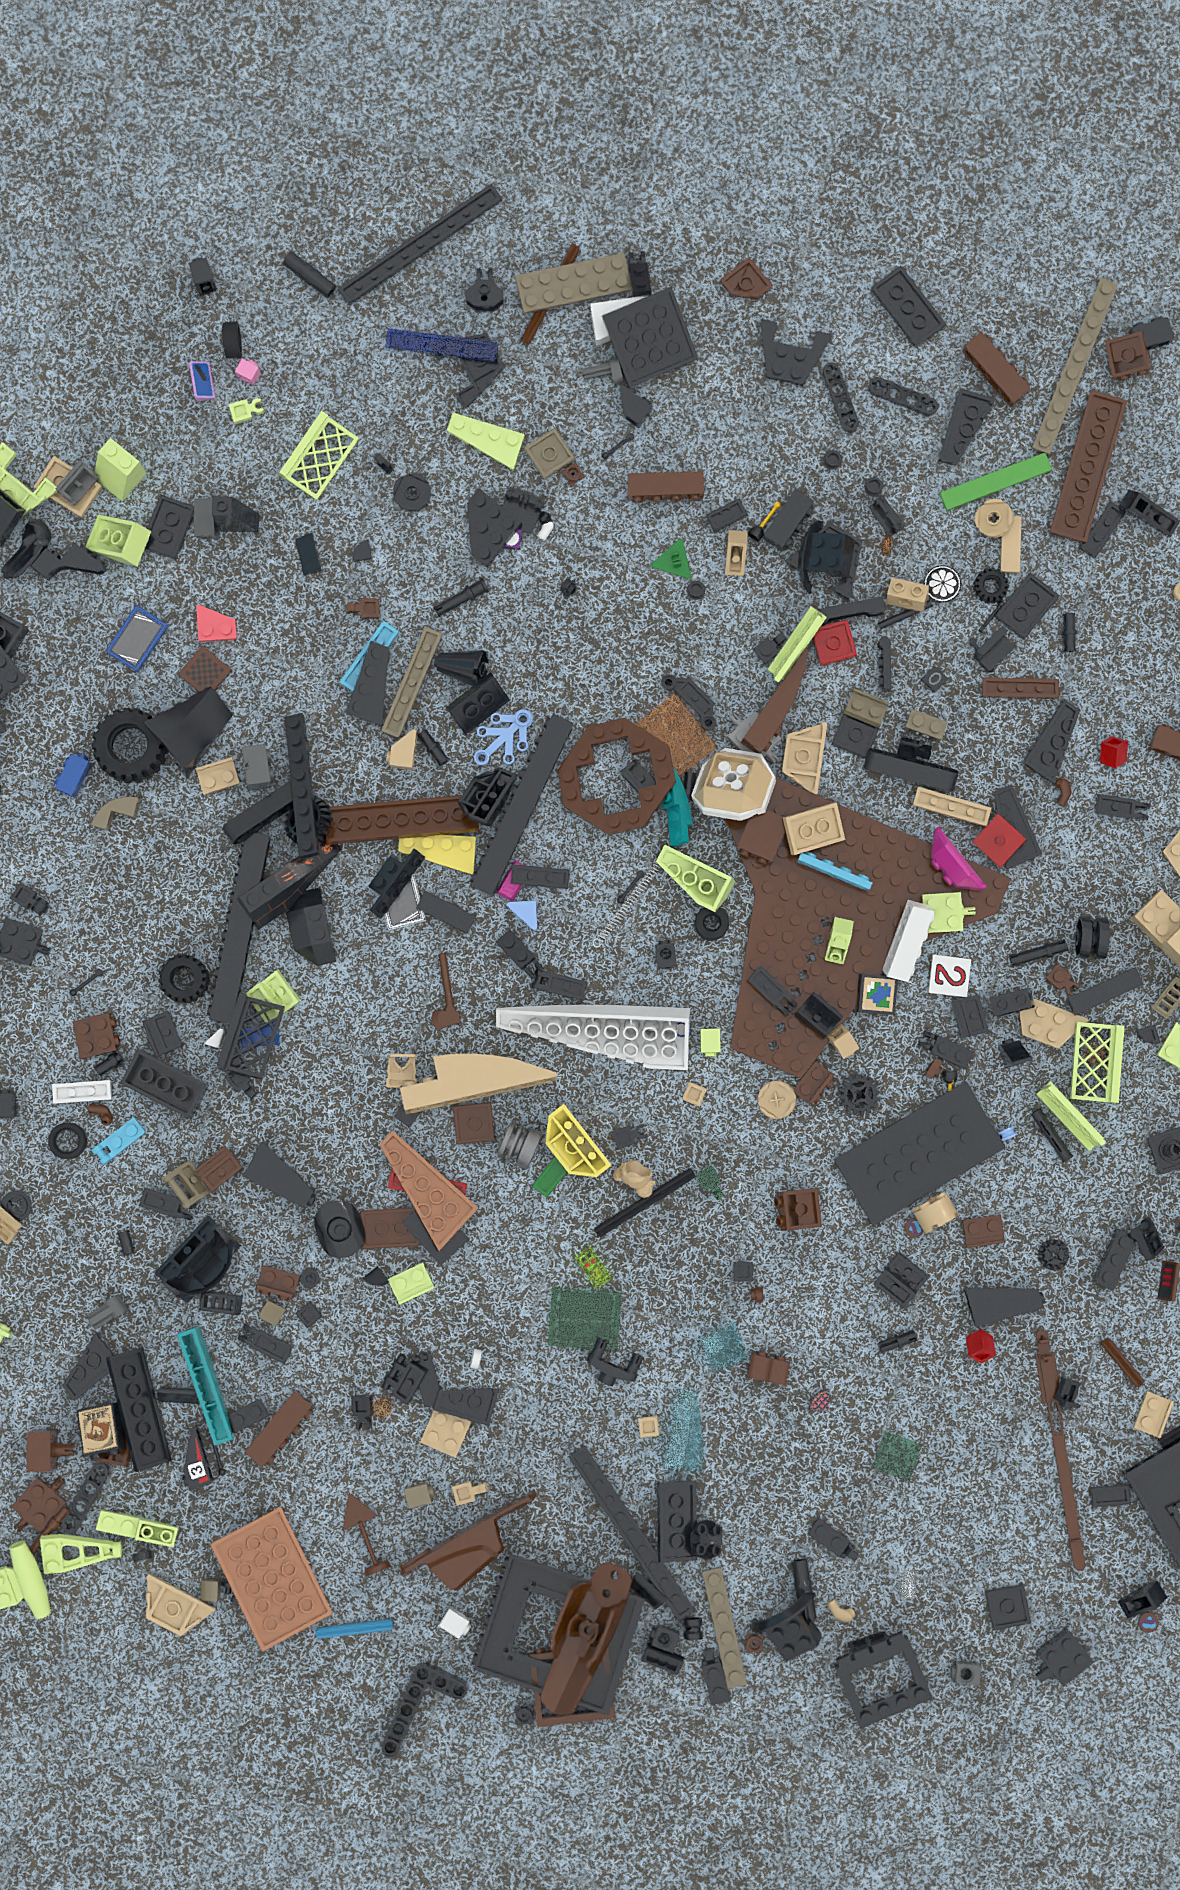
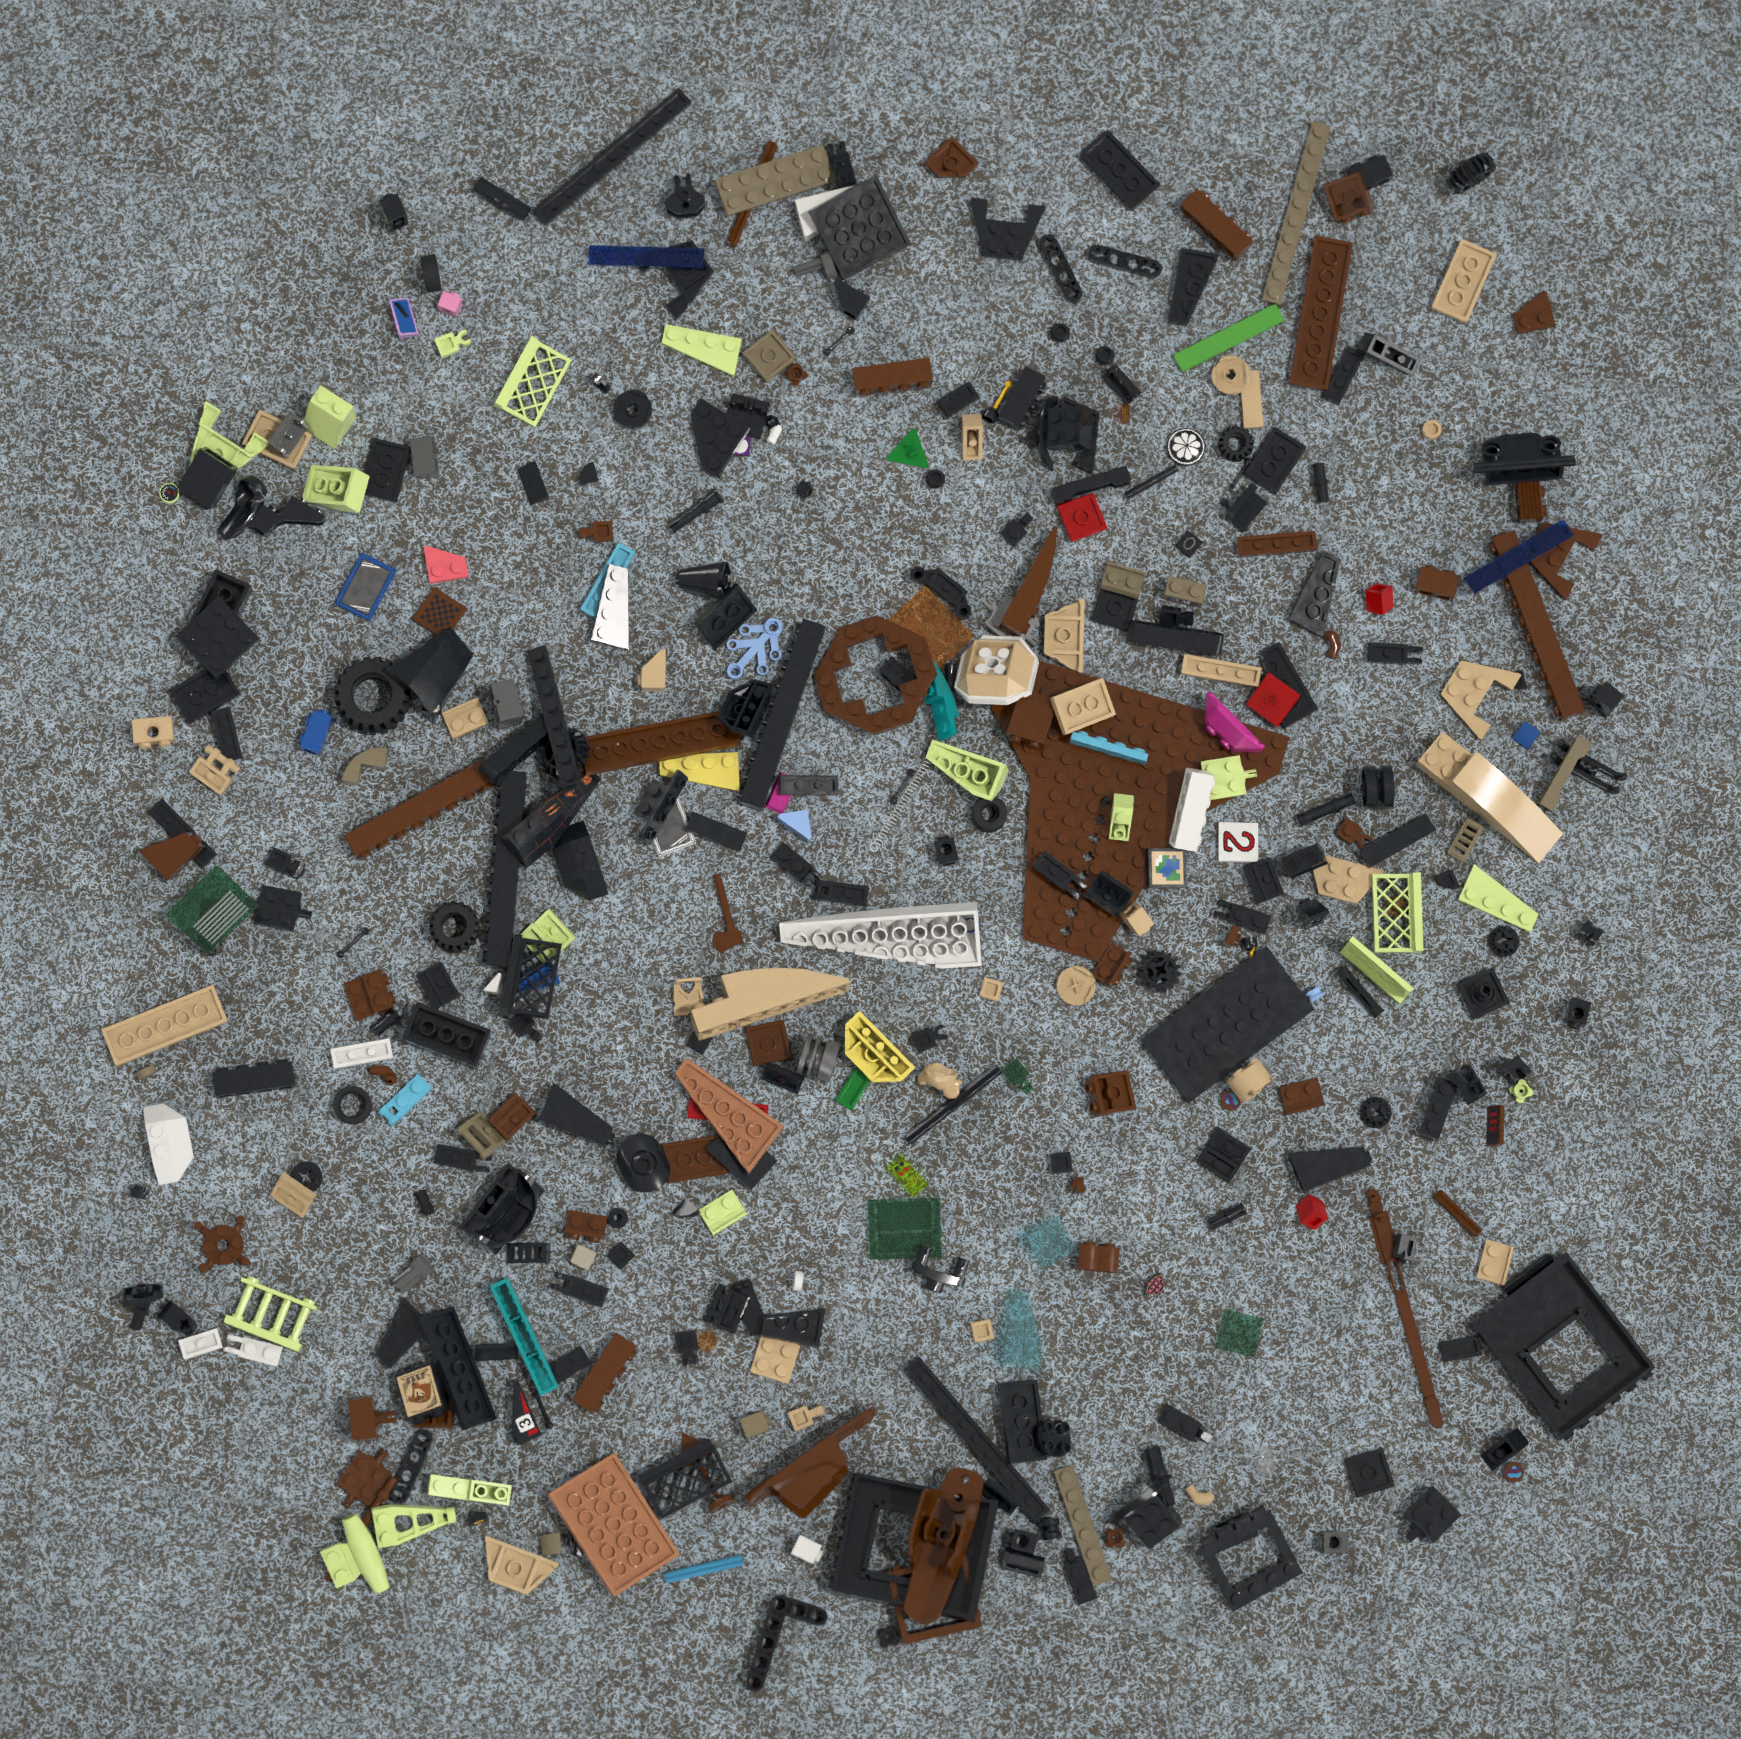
camera: 15 degrees left, 5 degrees down
black slope [212,496,259,532] -> none
dark tan plate [381,627,443,739] -> none
black pin [417,729,449,766] -> none
yellowish green brick [700,1029,721,1057] -> none
yellowish green fence [767,606,827,682] -> none
black plate [877,636,892,692] -> none
tan brick [887,578,929,612] -> none
none -> reddish brown brick [344,759,493,859]
none -> black fence [638,1438,733,1519]
none -> black plate [761,1061,805,1094]

